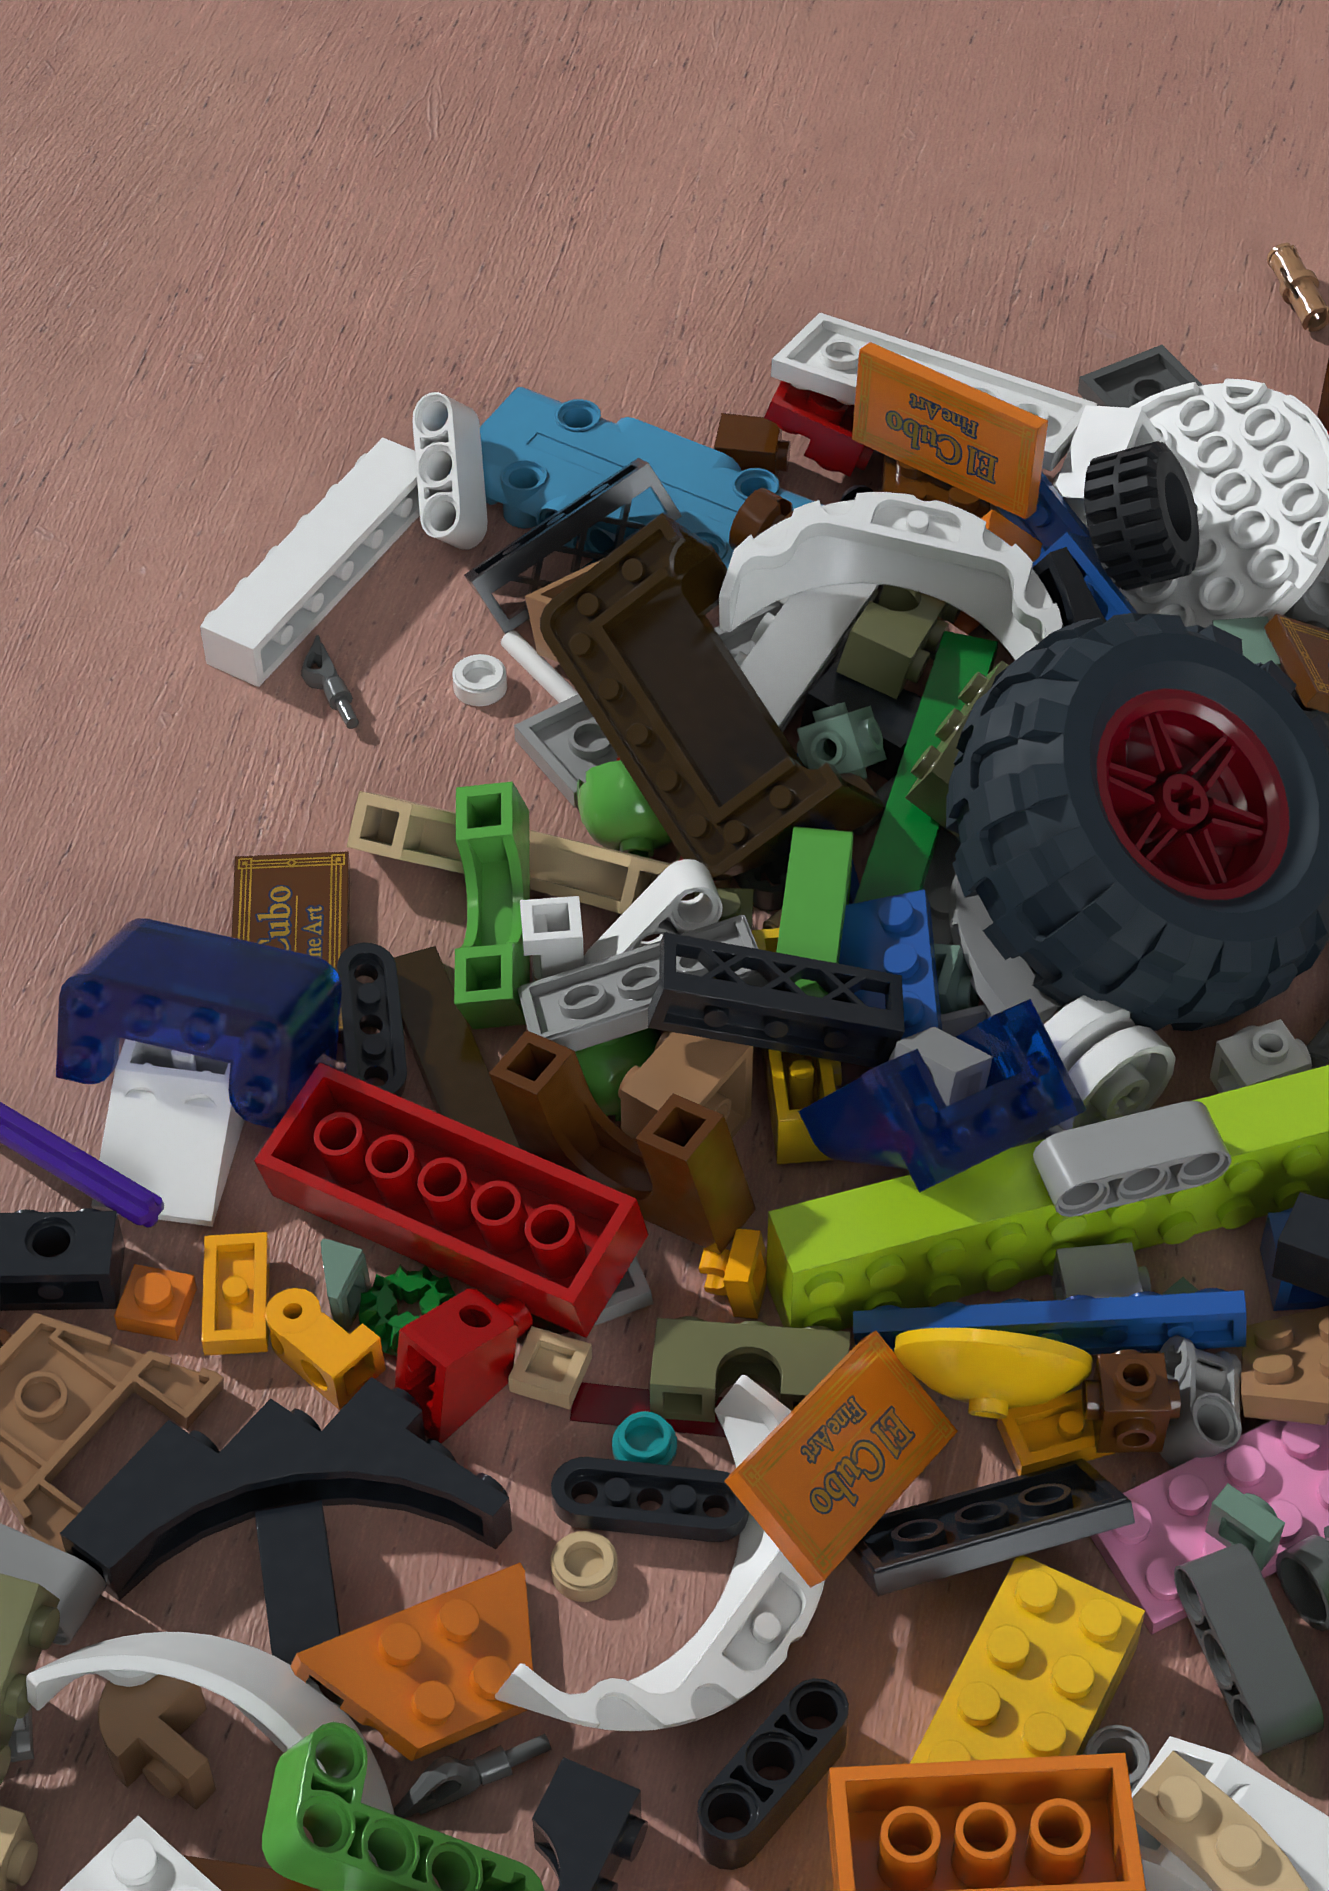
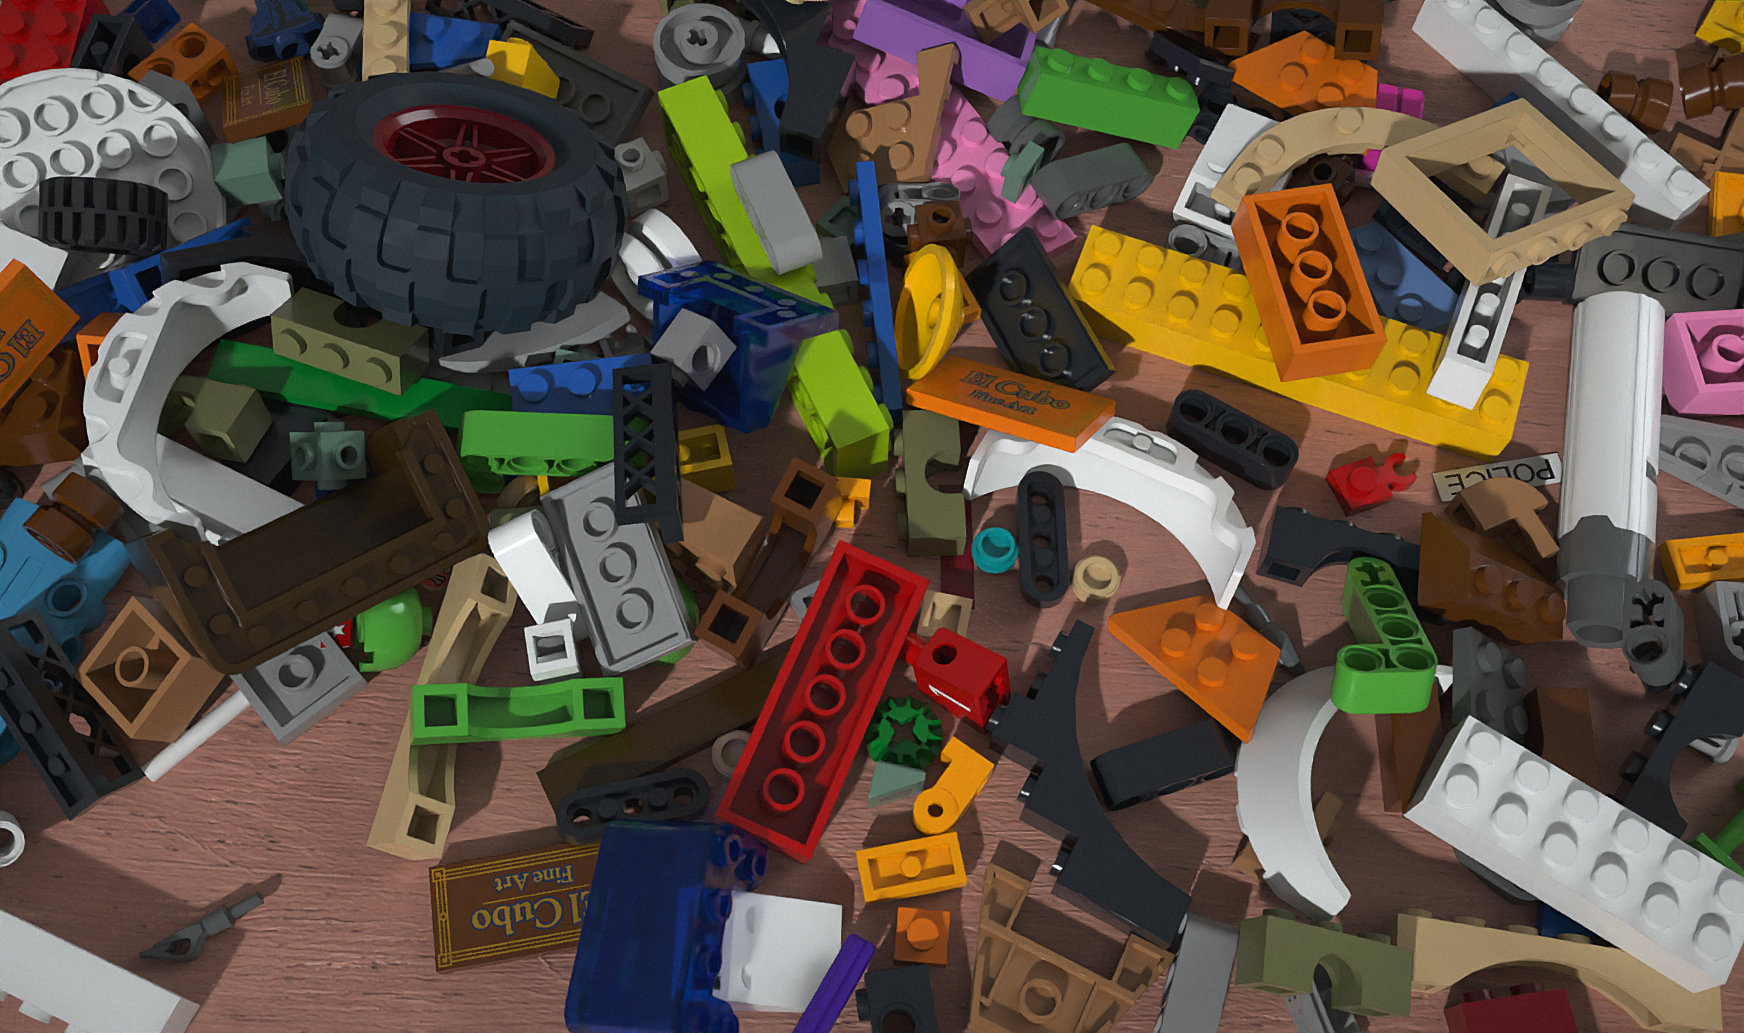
camera: 100 degrees left, 15 degrees up
white tile [452,654,507,706] -> none

